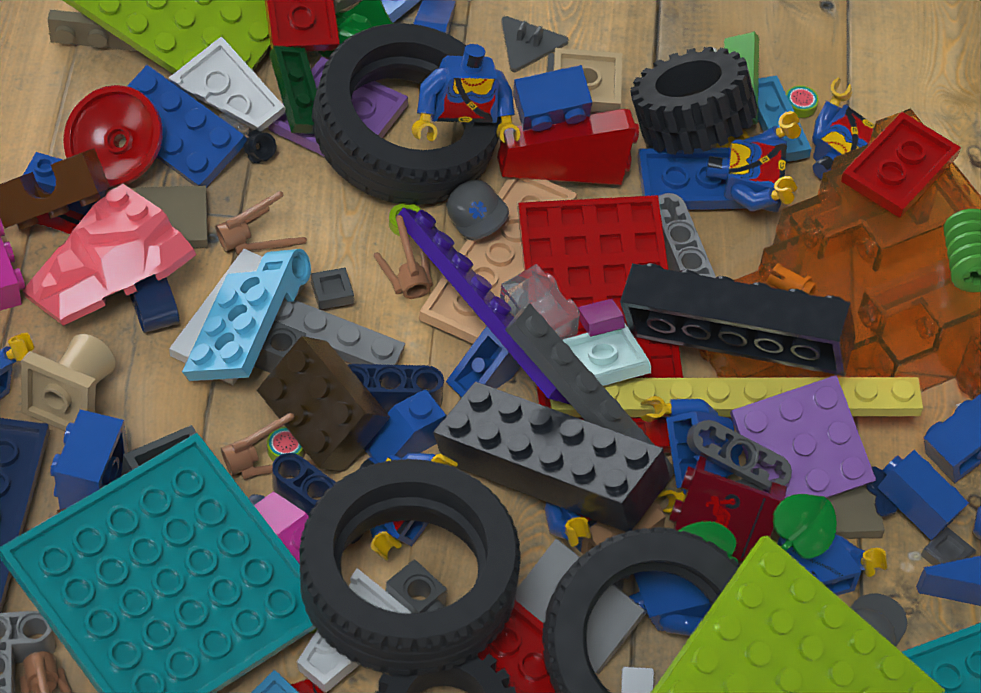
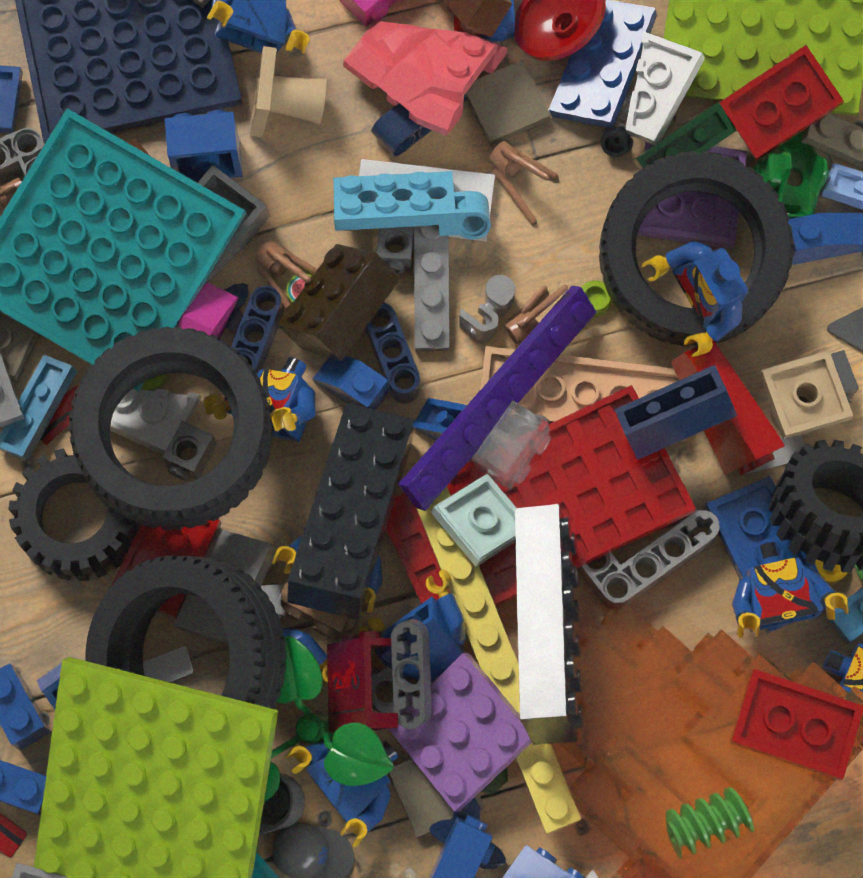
camera: 75 degrees right, 20 degrees up
dark grey plate [311,267,354,310] -> none
dark grey cap [446,180,509,240] -> none
dark grey plate [505,303,674,492] -> none
blue brick [513,65,592,131] -> none
magenta tile [578,299,625,337] -> none
orange pin [767,263,817,295] -> none
none -> light grey leg [459,275,515,342]
none -> dark blue brick [615,365,737,460]

